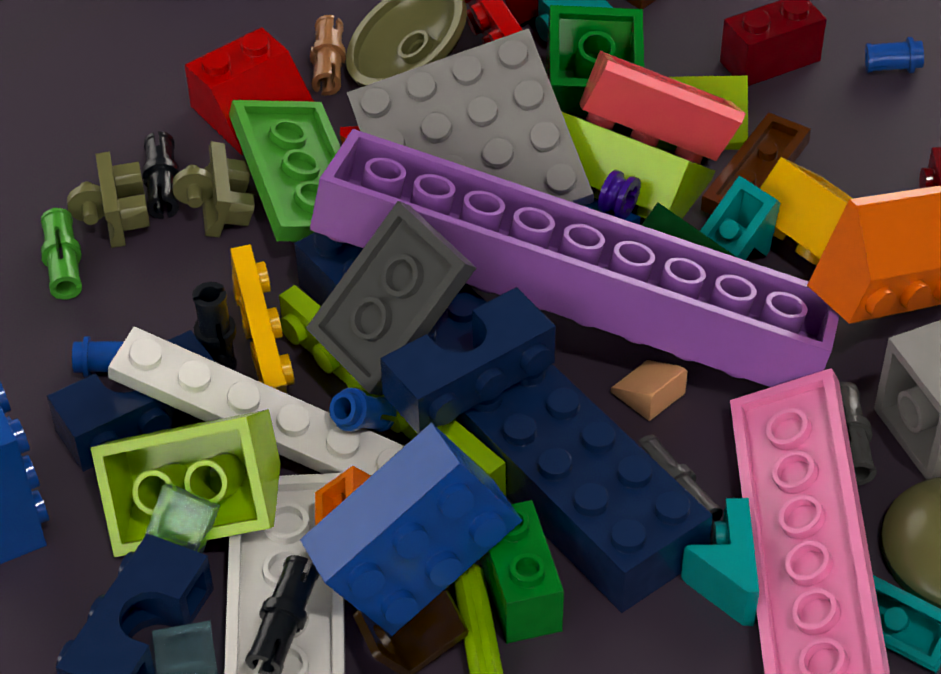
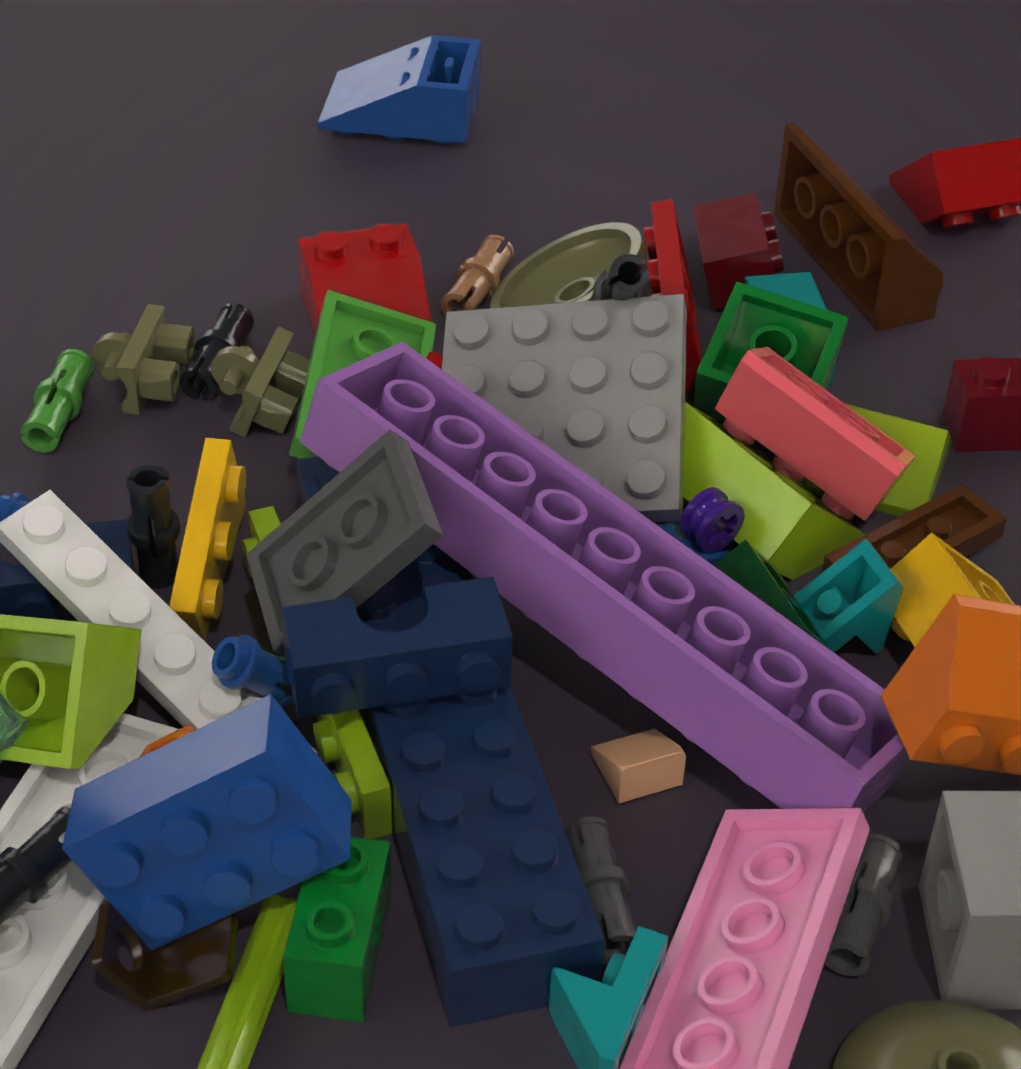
camera: 20 degrees right, 5 degrees down
none -> black pin [589,254,649,301]

